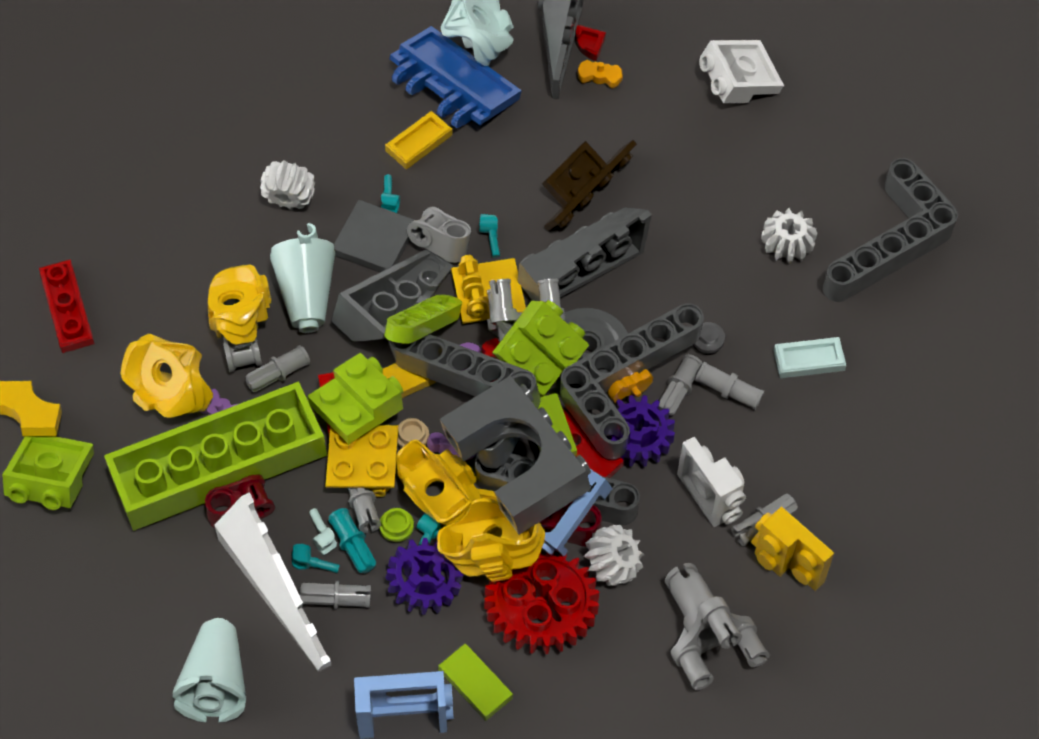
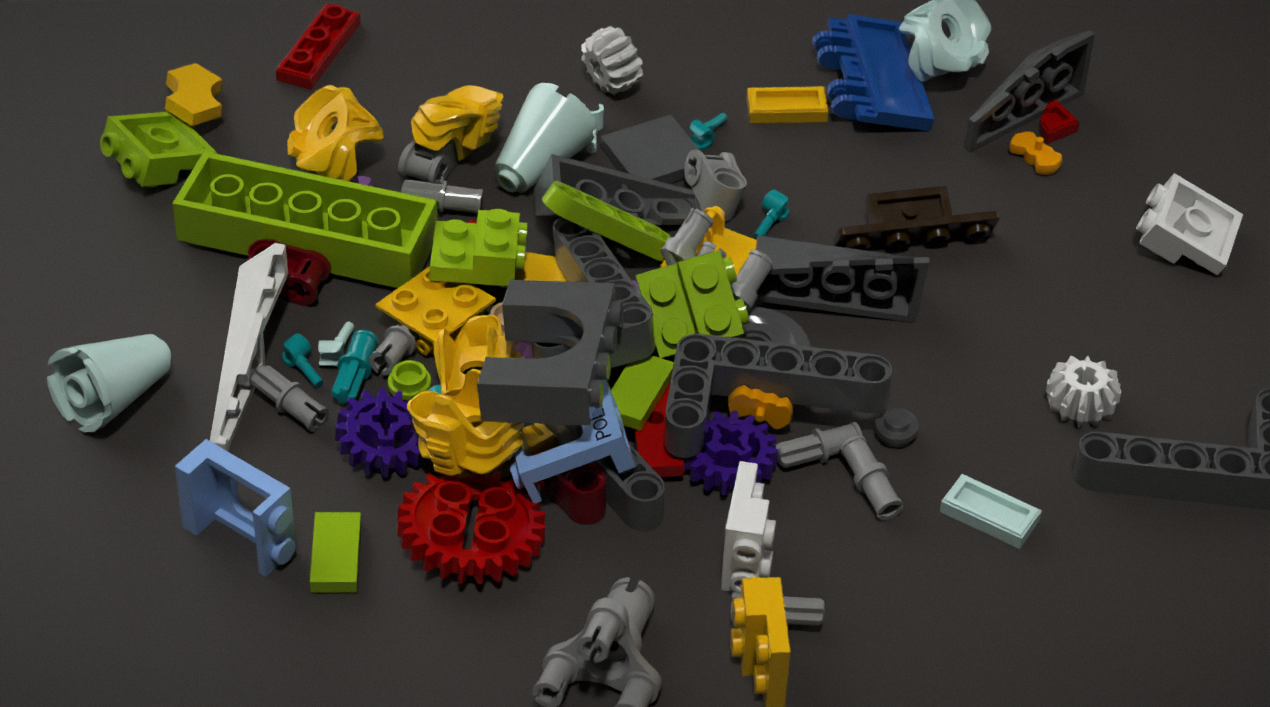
camera: 40 degrees right, 15 degrees down
white gear [584,525,644,586] -> none

